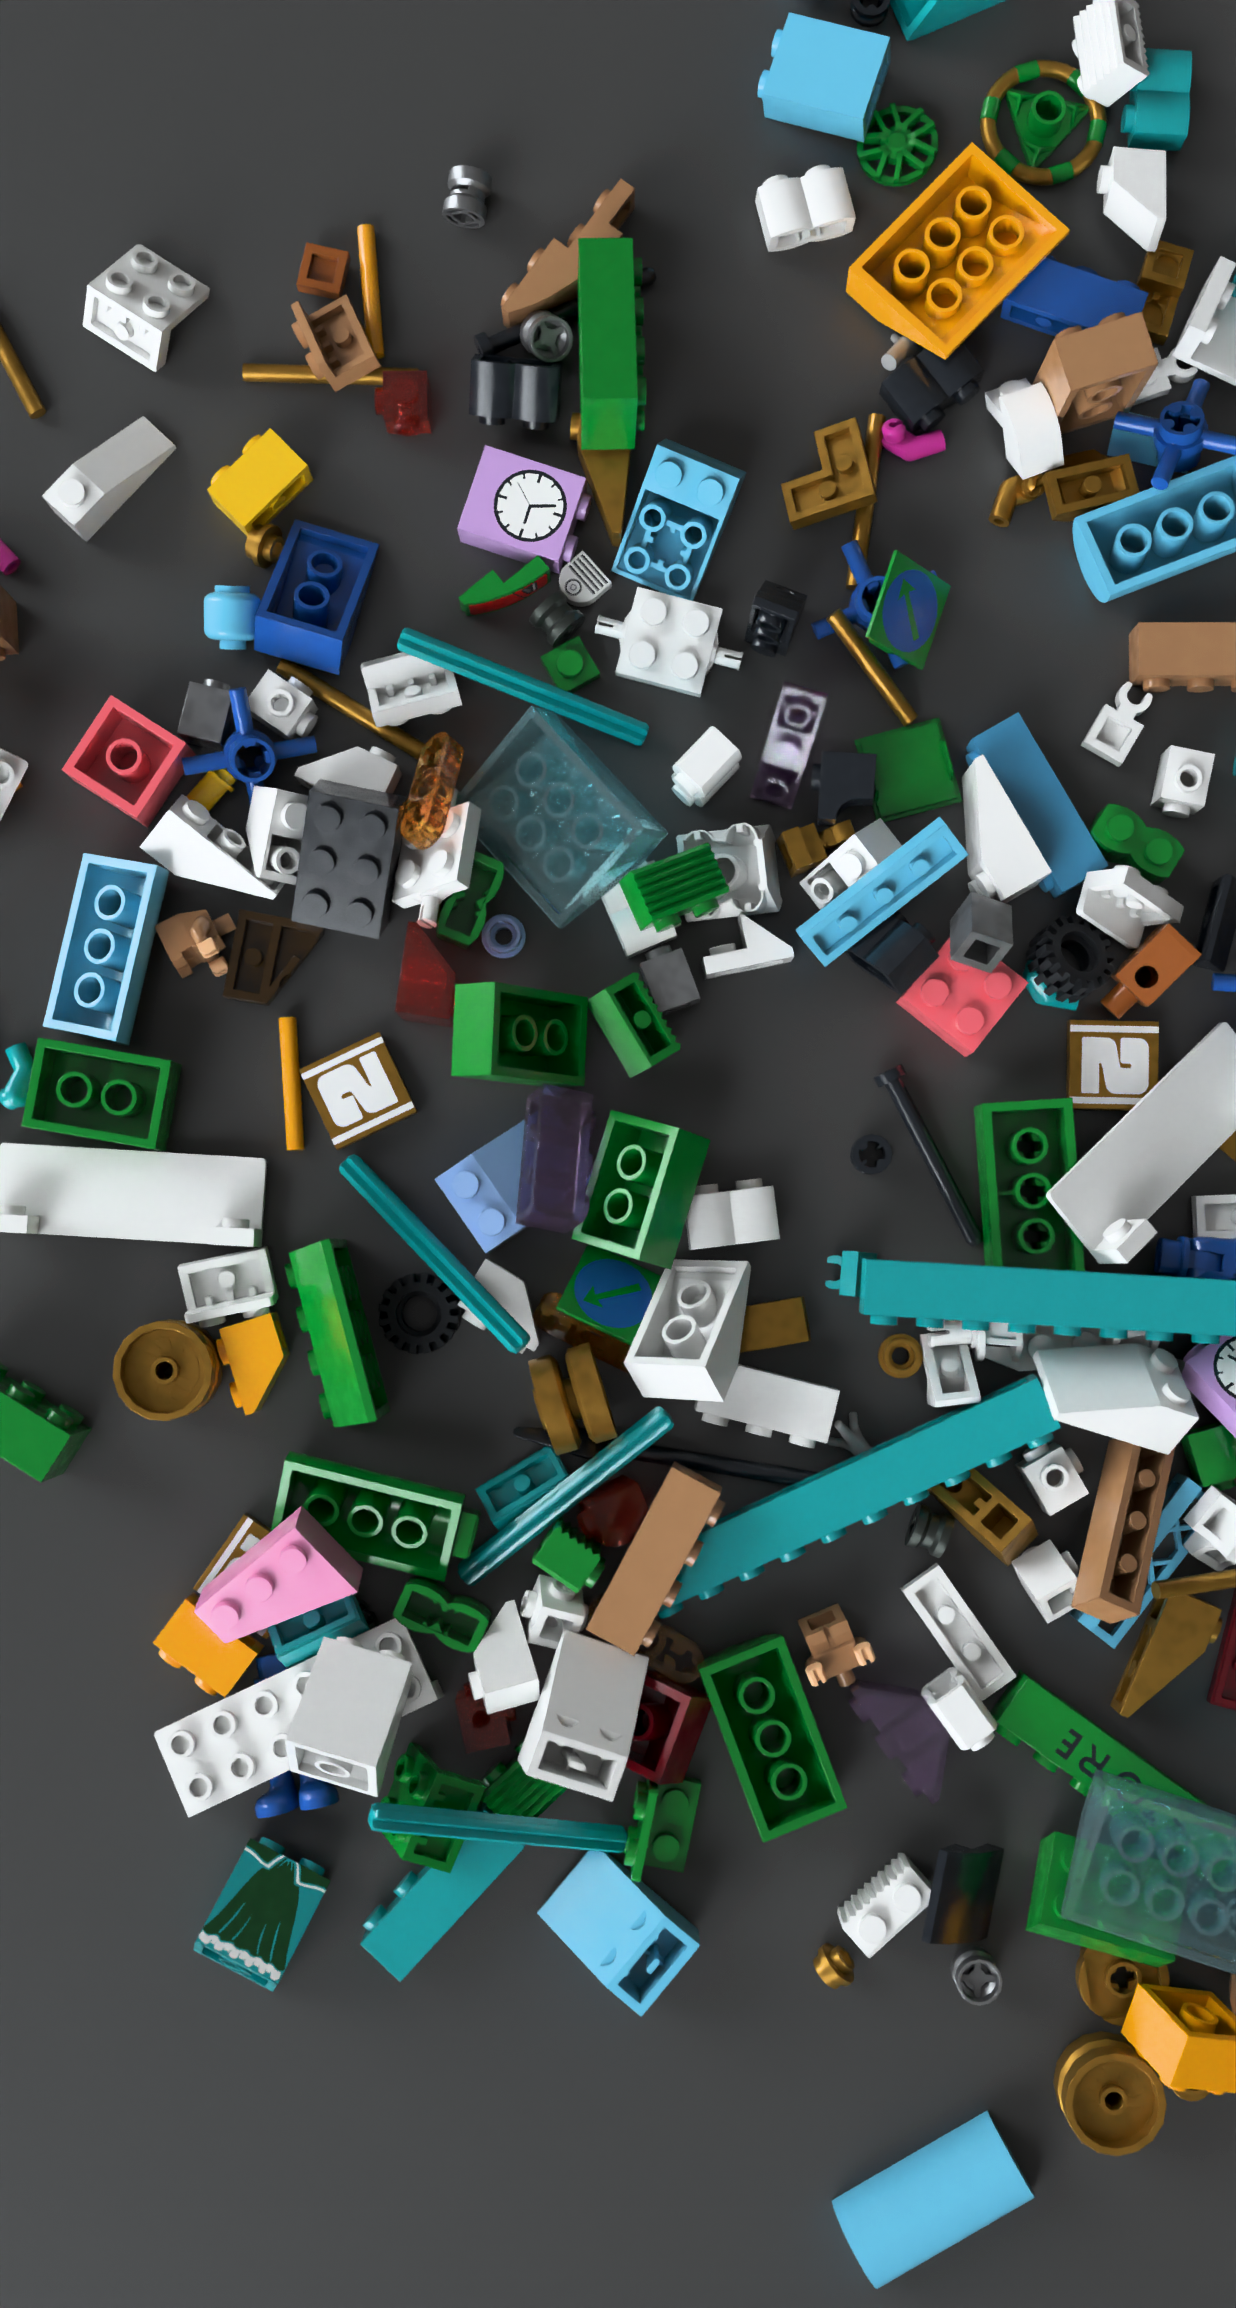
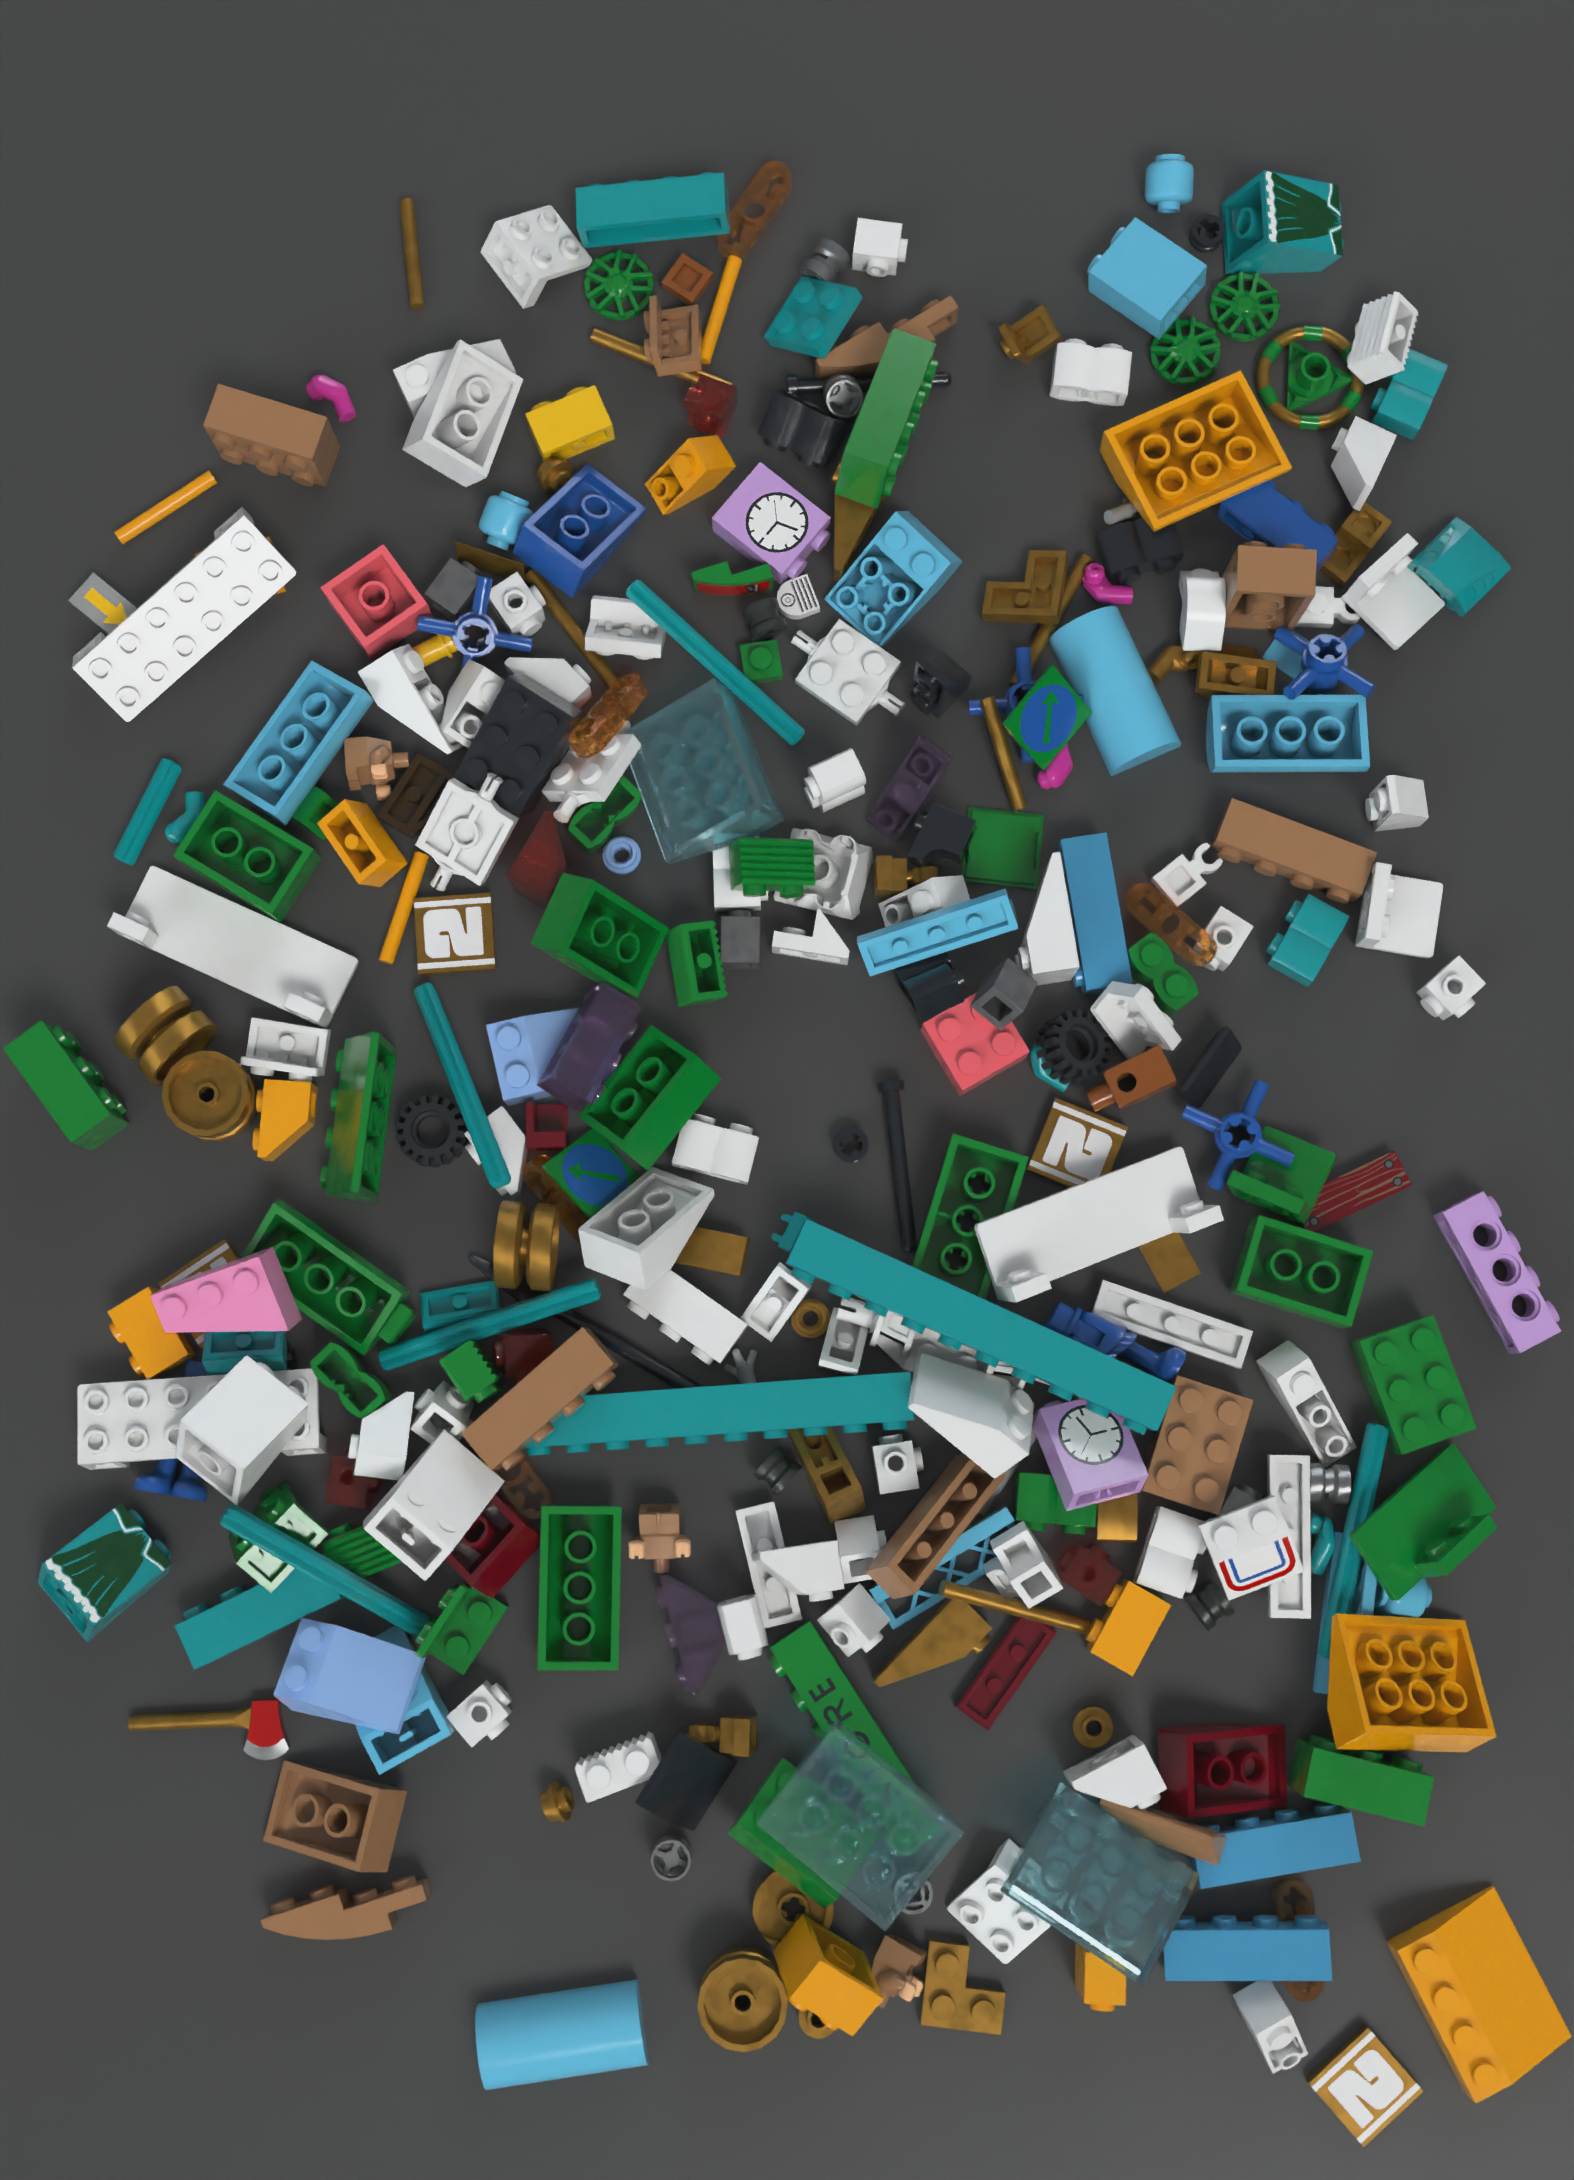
camera: 20 degrees right, 5 degrees down
none -> pearl gold wheel [114,986,217,1085]
none -> piece [128,1698,290,1761]
none -> medium nougat slope [261,1875,432,1940]
none -> medium nougat slope [263,1760,407,1872]
none -> light blue slope [273,1618,426,1734]
none -> green plate [292,786,338,841]
none -> light orange brick [317,799,408,887]
none -> white slope [402,339,523,487]
none -> white plate [415,773,519,891]
none -> white brick [446,1680,513,1747]
none -> pearl gold sticker [455,541,525,582]
none -> dark red panel [526,1101,569,1152]
none -> teal brick [576,172,730,248]
none -> green wheel [584,250,654,321]
none -> light orange slope [645,435,736,515]
none -> pearl gold piece [689,1714,759,1757]
none -> clear orange beam [717,161,792,258]
none -> white slope [740,1262,812,1342]
none -> white slope [751,1540,845,1602]
none -> teal plate [764,276,863,359]
none -> white brick [817,1583,891,1657]
none -> white brick [852,218,908,277]
none -> pearl gold bracket [998,305,1064,365]
none -> dark pink arm [1037,743,1073,790]
none -> medium azure brick [1048,606,1181,776]
none -> clear orange beam [1125,883,1217,967]
none -> green wheel [1209,271,1280,342]

